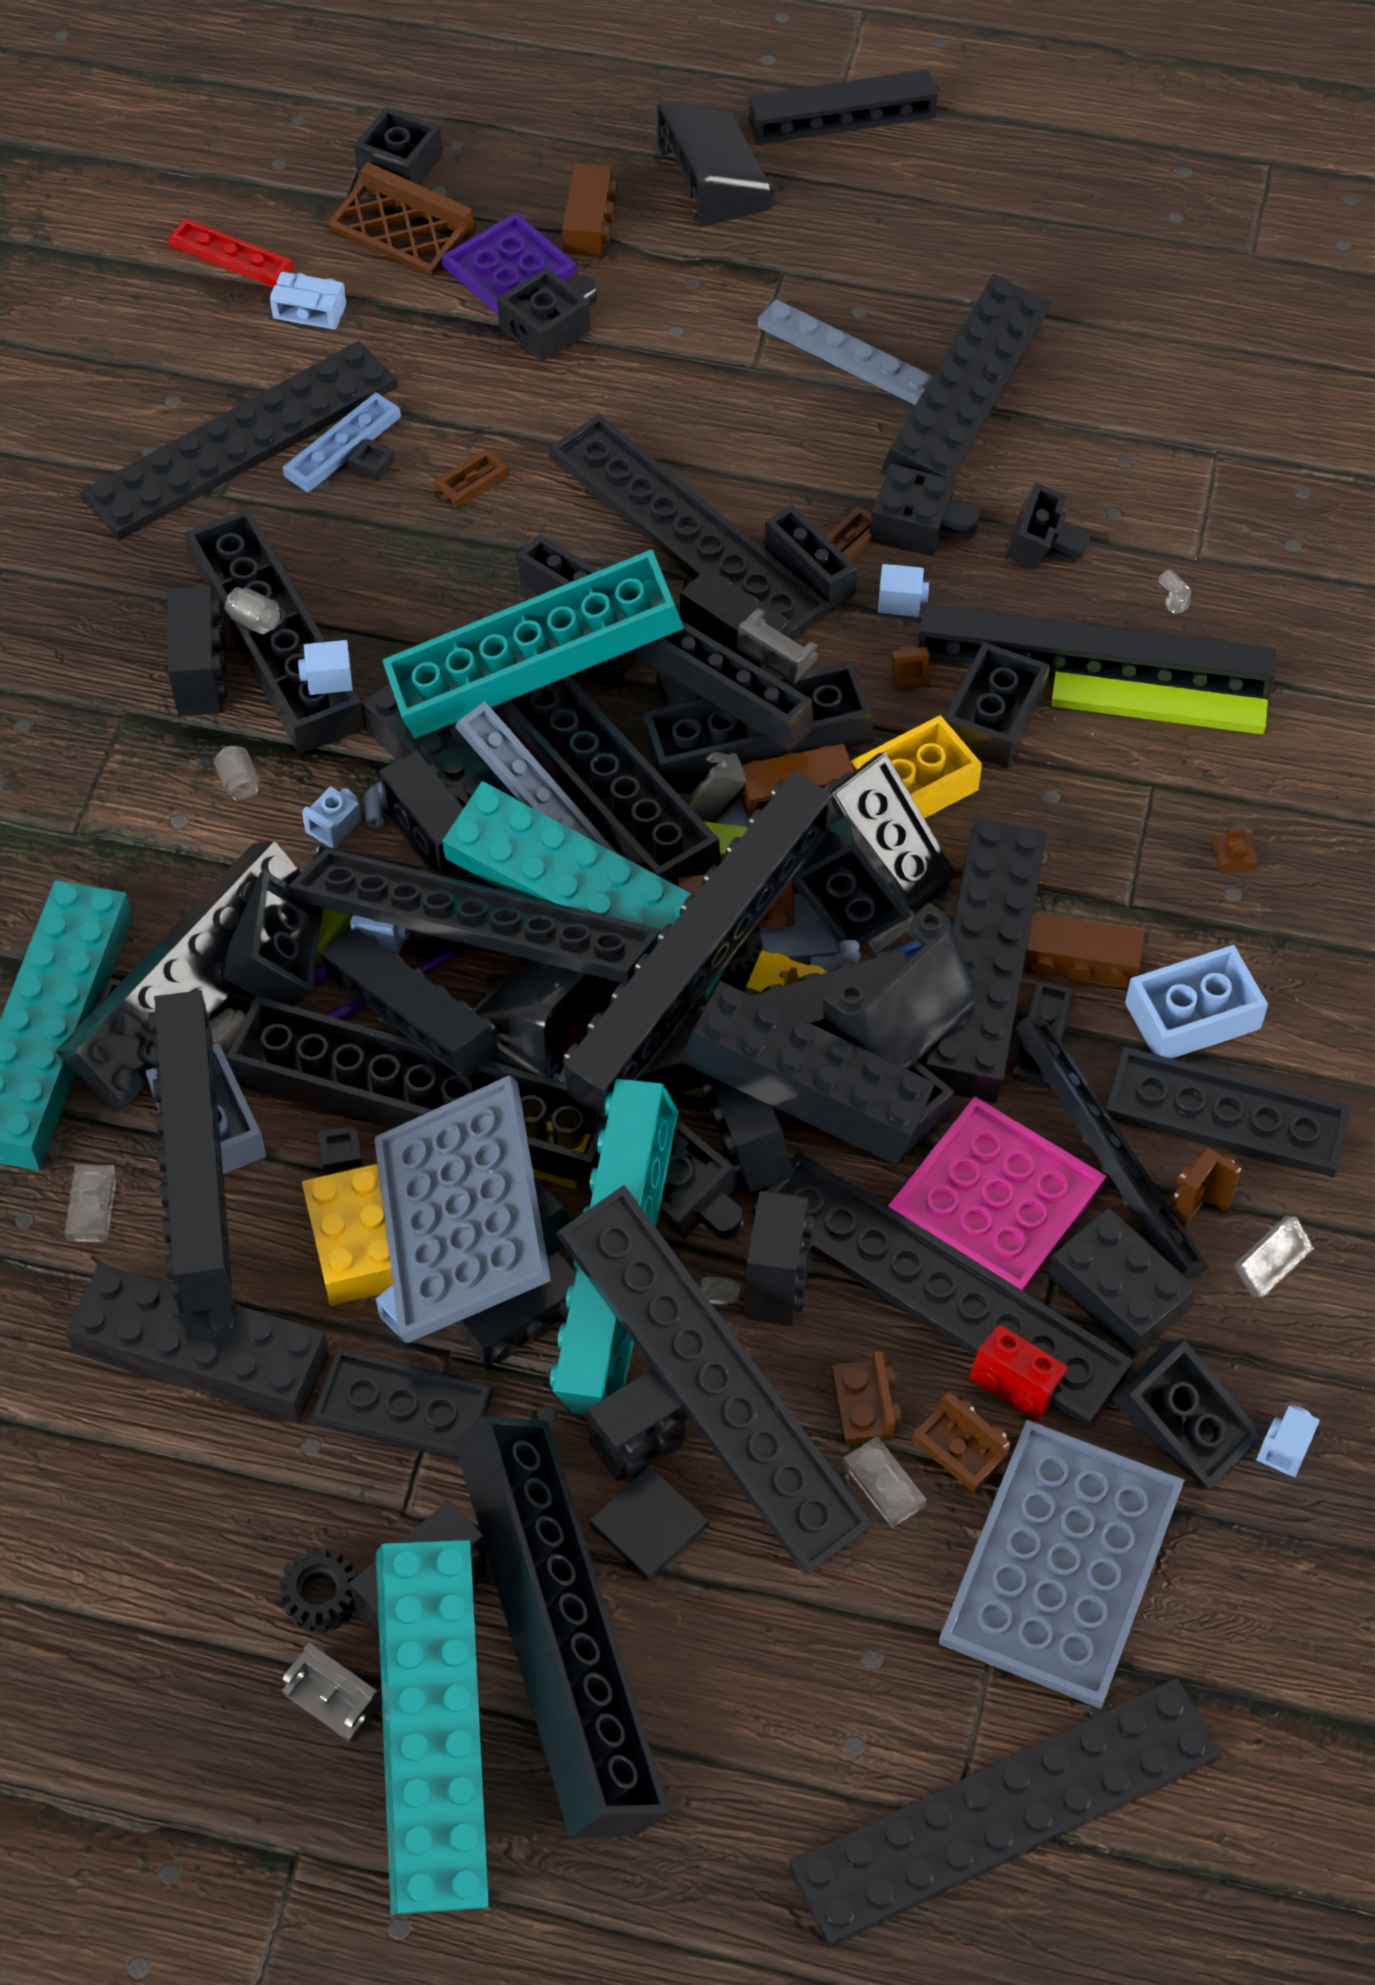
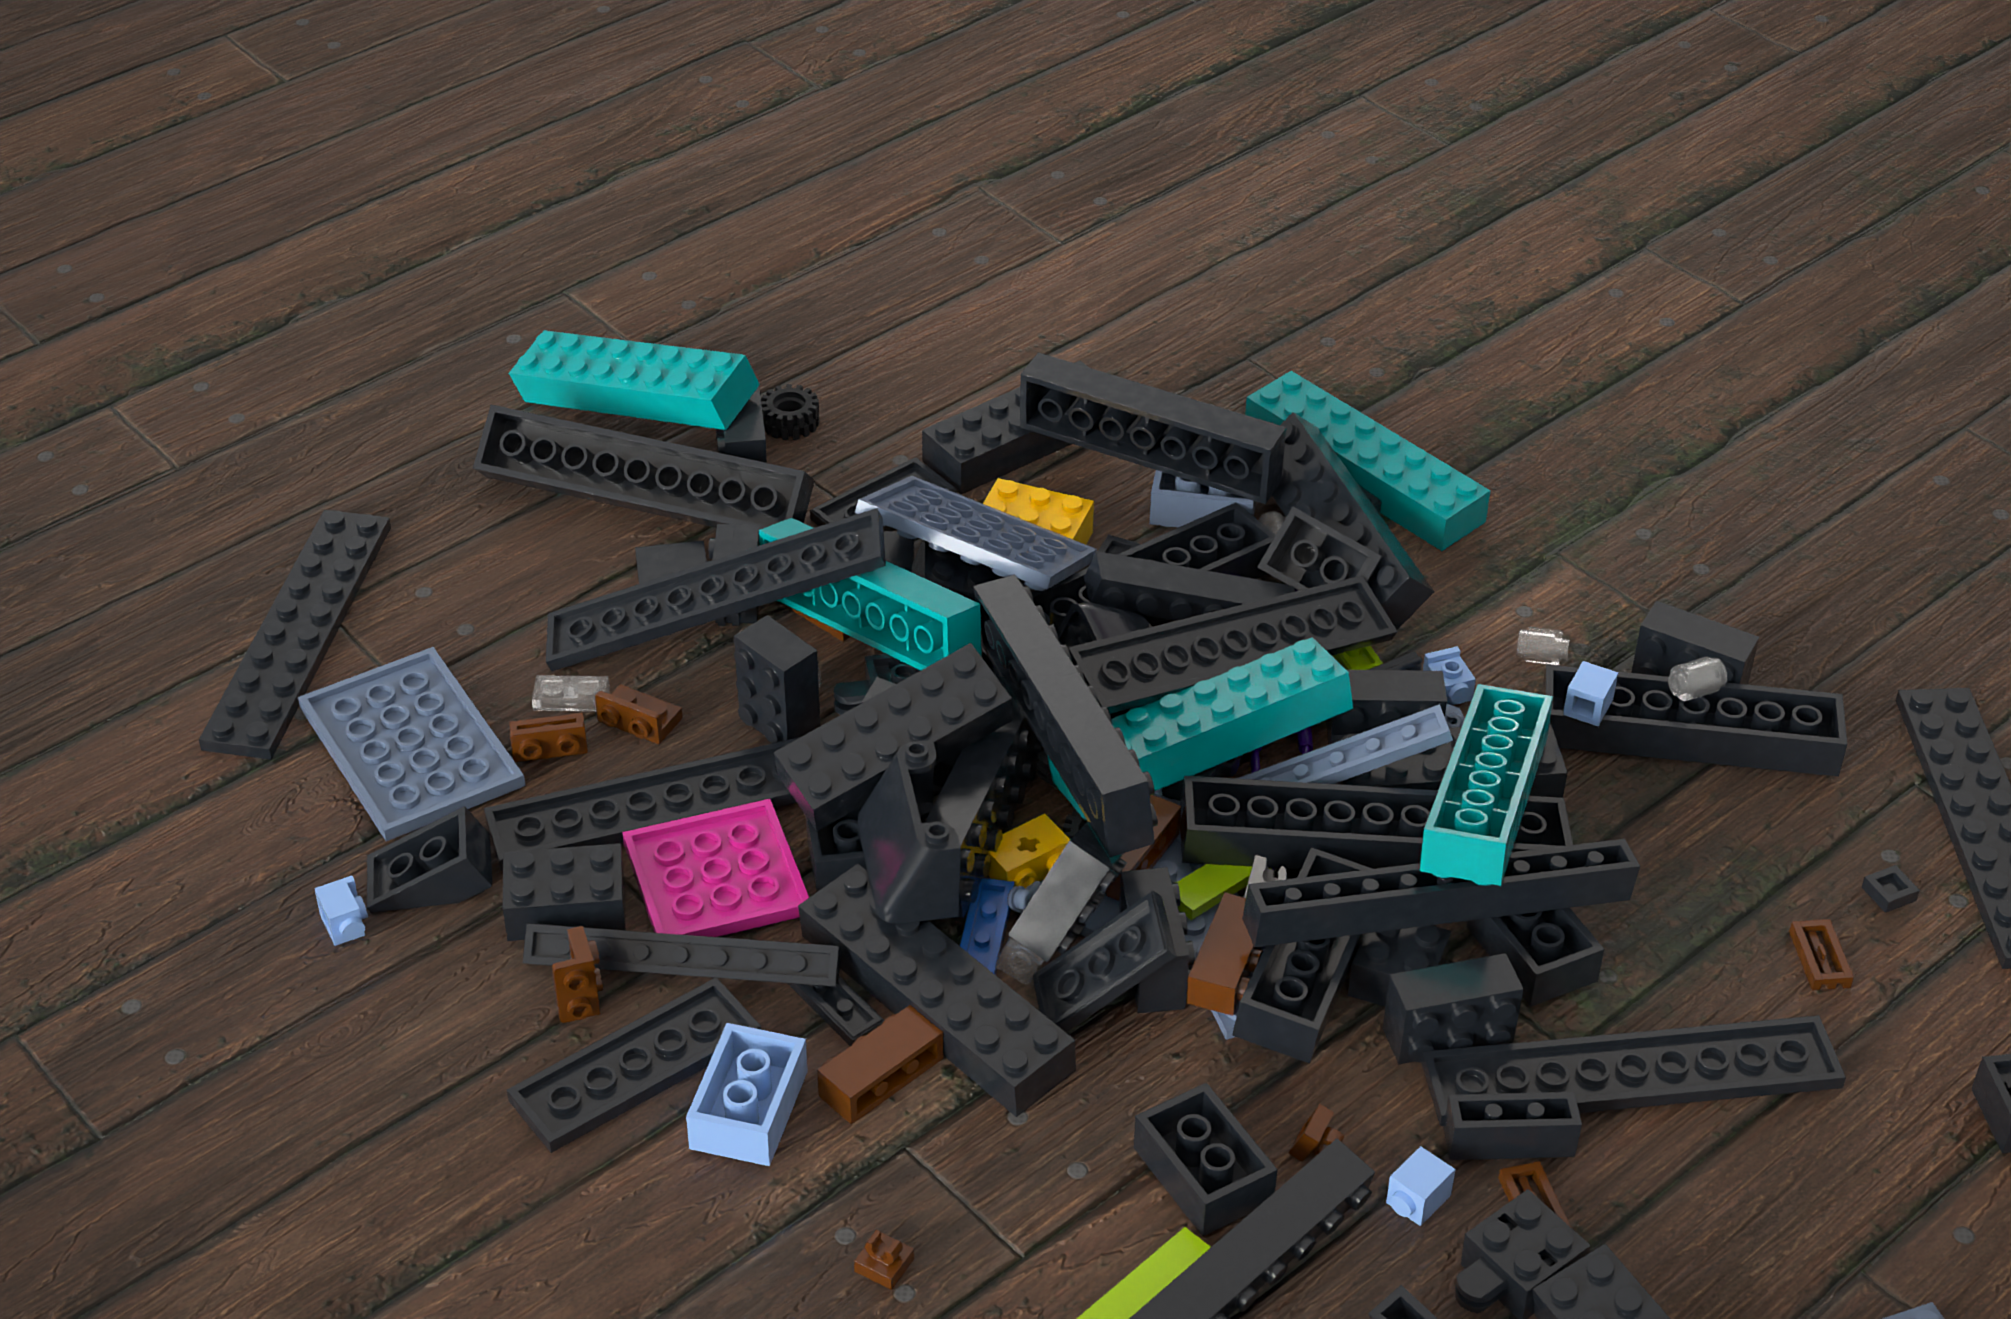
camera: 125 degrees right, 15 degrees down
medium blue plate [282,393,401,493] -> none
flat silver hinge [736,608,818,684] -> none
yellow brick [850,715,982,818] -> none
red bracket [969,1325,1068,1421] -> none
clear plate [1234,1216,1313,1298] -> none

